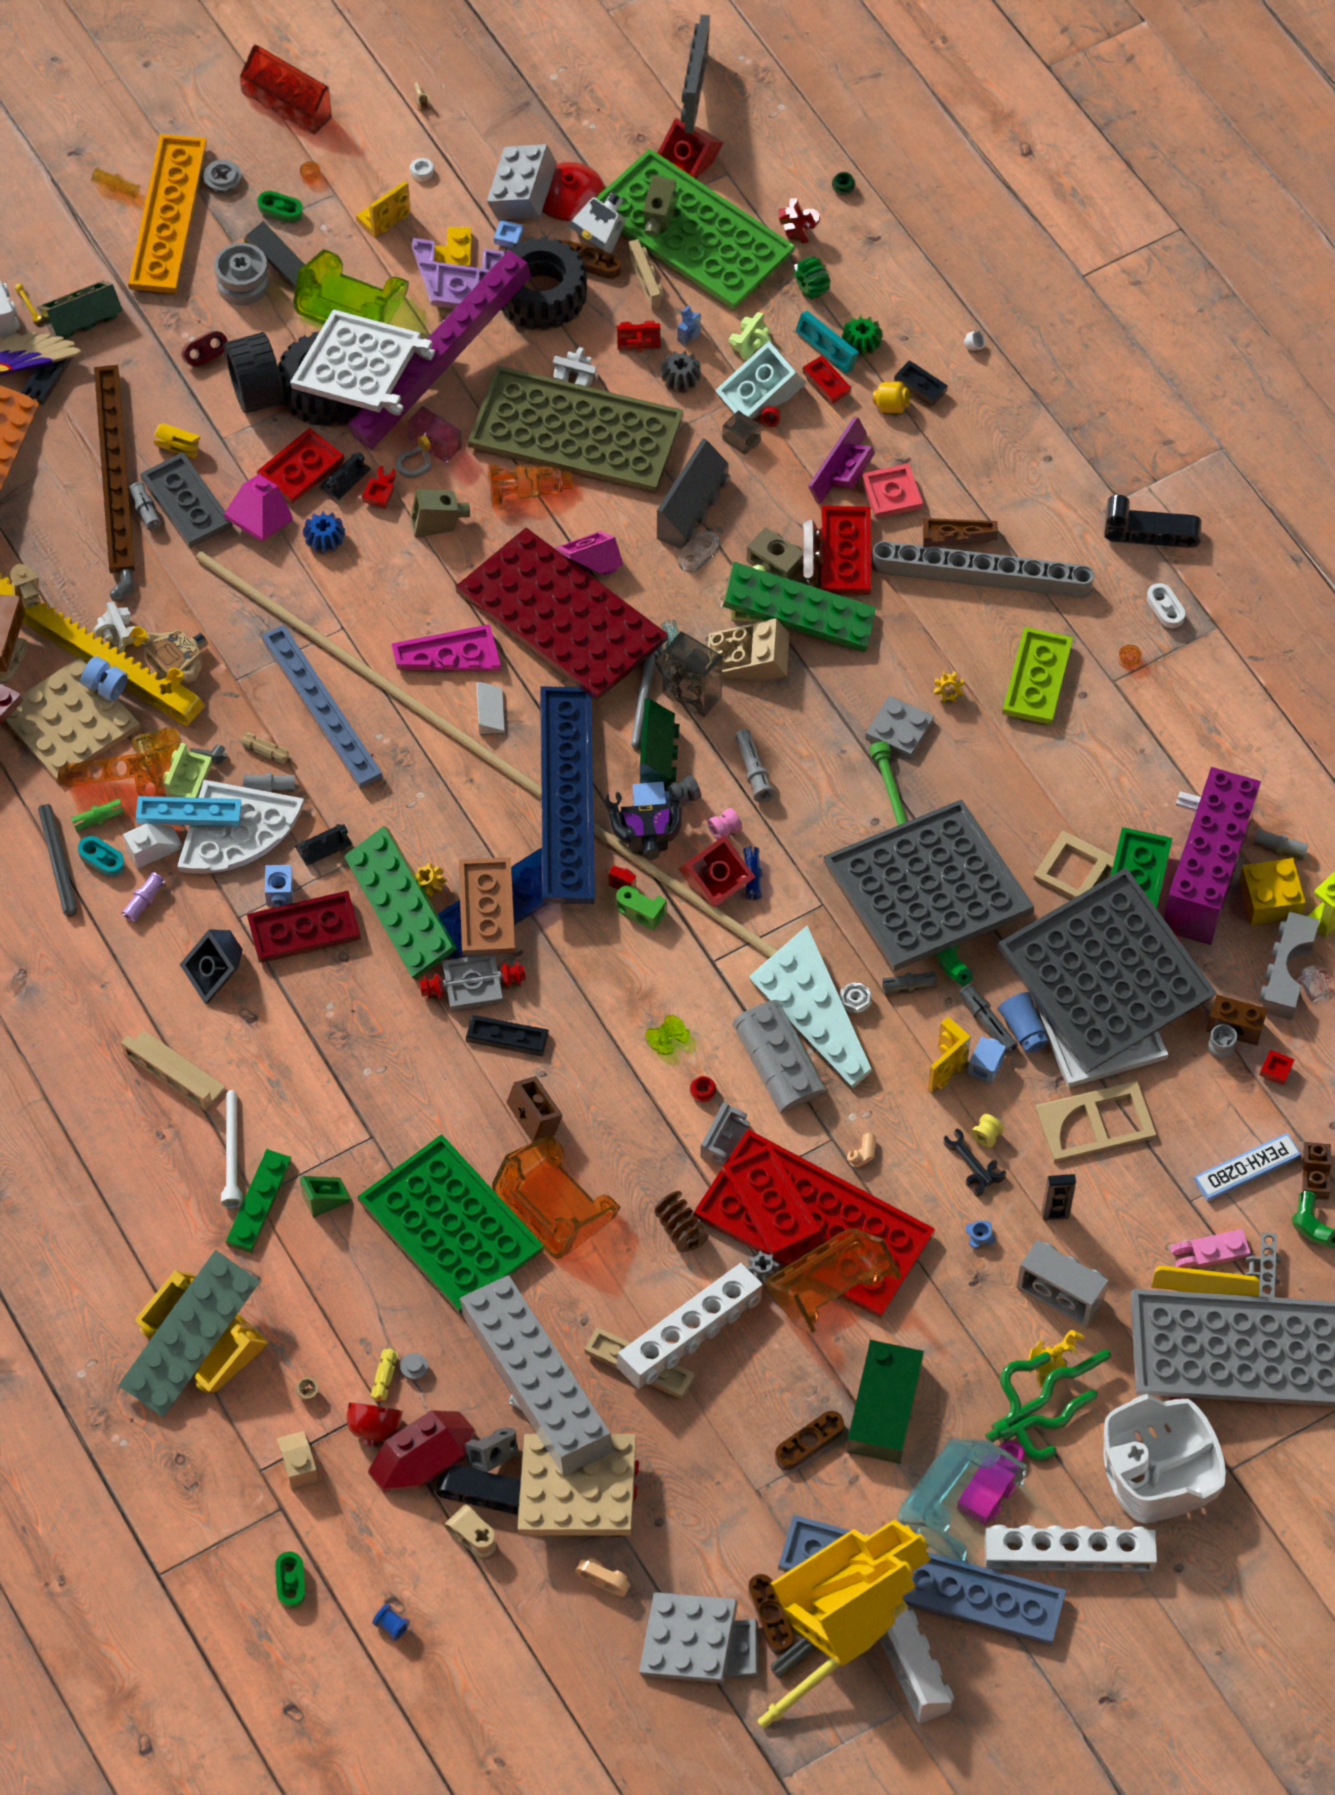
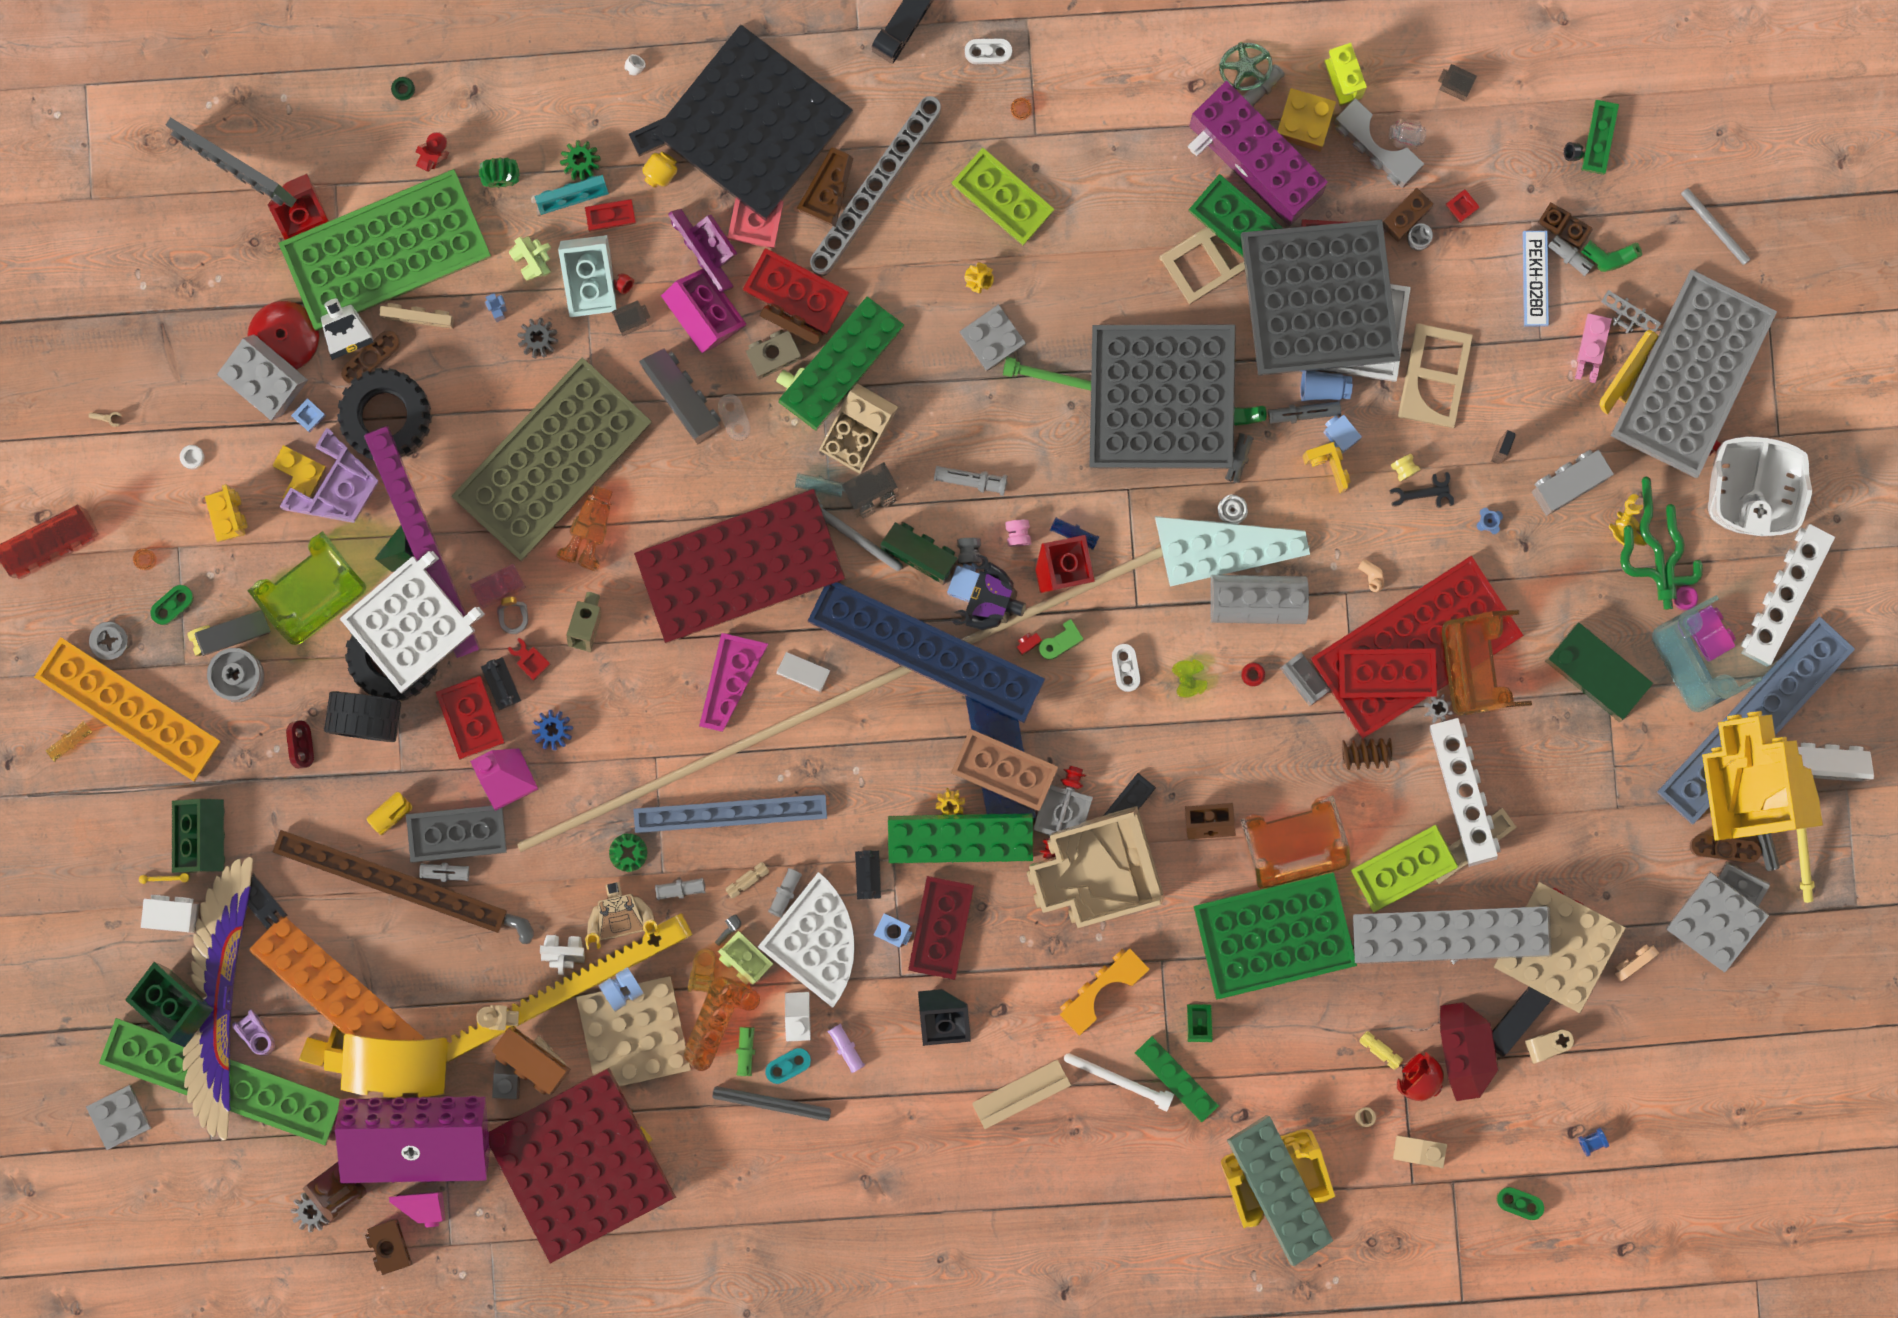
camera: 60 degrees left, 25 degrees up
medium azure plate [136,796,242,826] -> none
light grey plate [400,1353,428,1380] -> none
dark grey leg [465,1428,519,1472] -> none
white hips [553,347,599,387] -> none
dark pink slope [556,531,624,575] -> none
red hips [616,320,661,353] -> none
olive torso [643,175,677,238] -> none
reddish brown beam [775,1411,844,1470] -> none
none -> green gear [609,834,648,872]
none -> black plate [653,24,853,221]
none -> light grey pin [655,878,706,900]
none -> dark pink slope [661,269,747,353]
none -> tan panel [1027,806,1165,928]
none -> light orange arch [1059,948,1150,1036]
none -> white plate [1112,644,1140,692]
none -> clear green wheel [1219,42,1273,90]
none -> lime plate [1351,825,1459,913]
none -> light grey pin [1547,235,1594,276]

